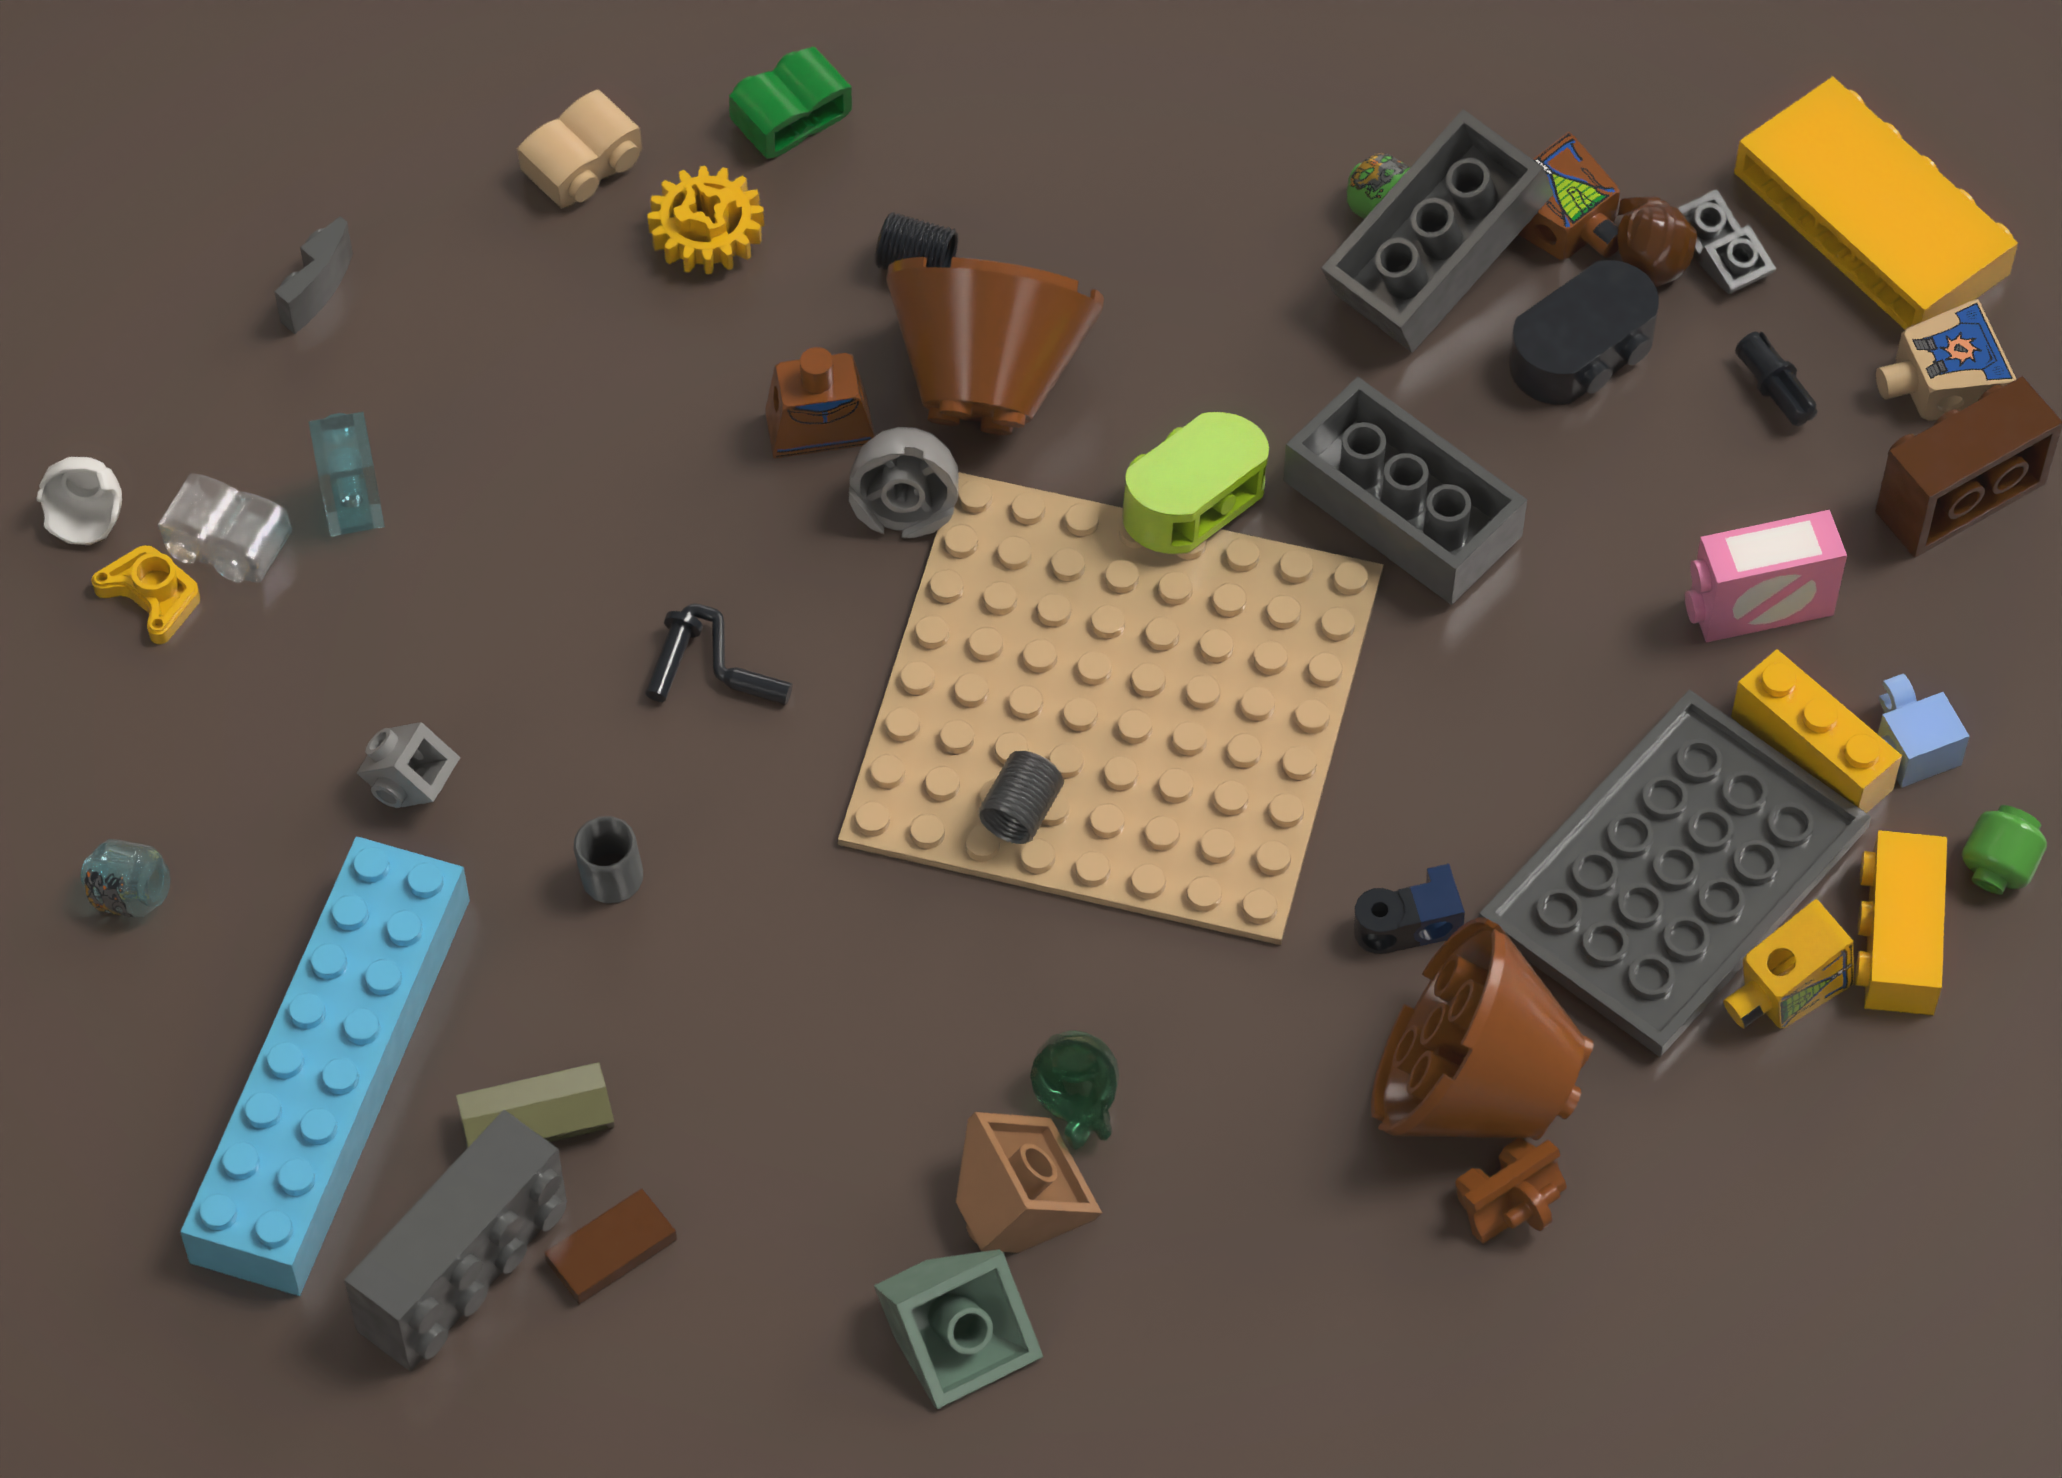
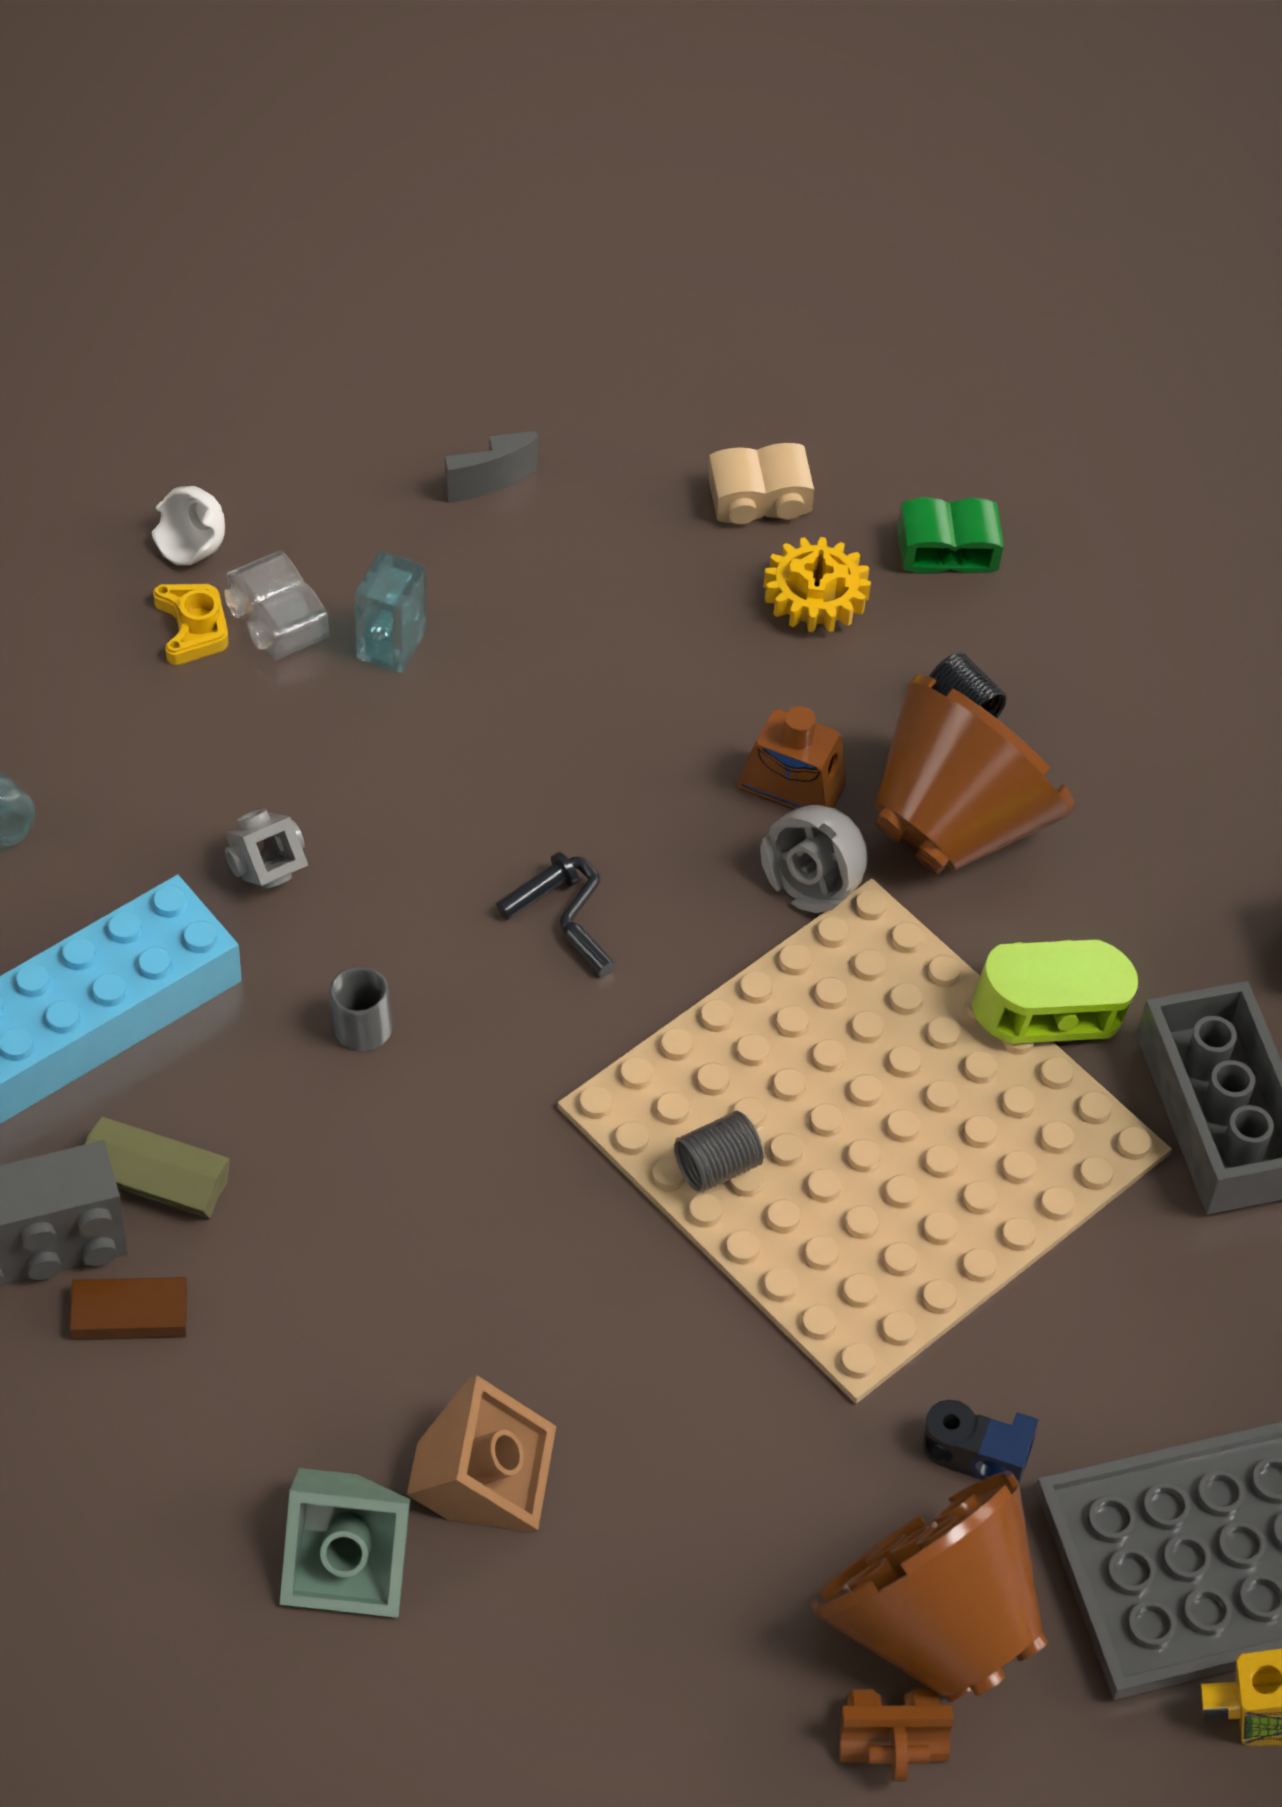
camera: 30 degrees right, 5 degrees down
clear green piece [1030,1030,1120,1150] -> none

